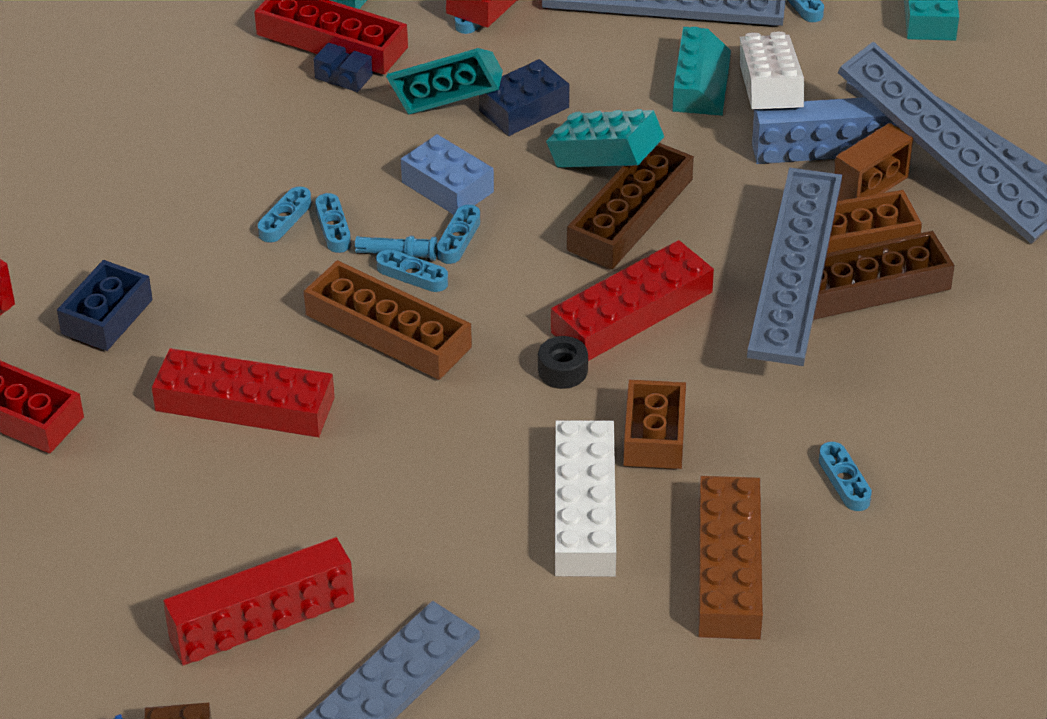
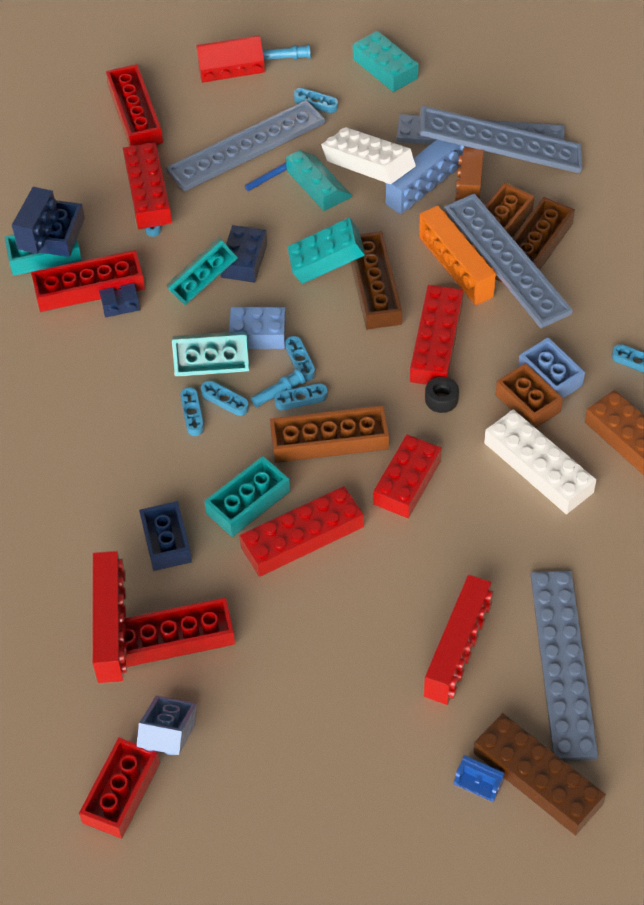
camera: 40 degrees left, 10 degrees up
none -> brick [172,331,249,376]
none -> teal brick [204,456,290,537]
none -> blue bar [245,163,287,191]
none -> red brick [373,434,442,519]
none -> orange brick [419,206,496,306]
none -> medium blue brick [518,338,585,398]

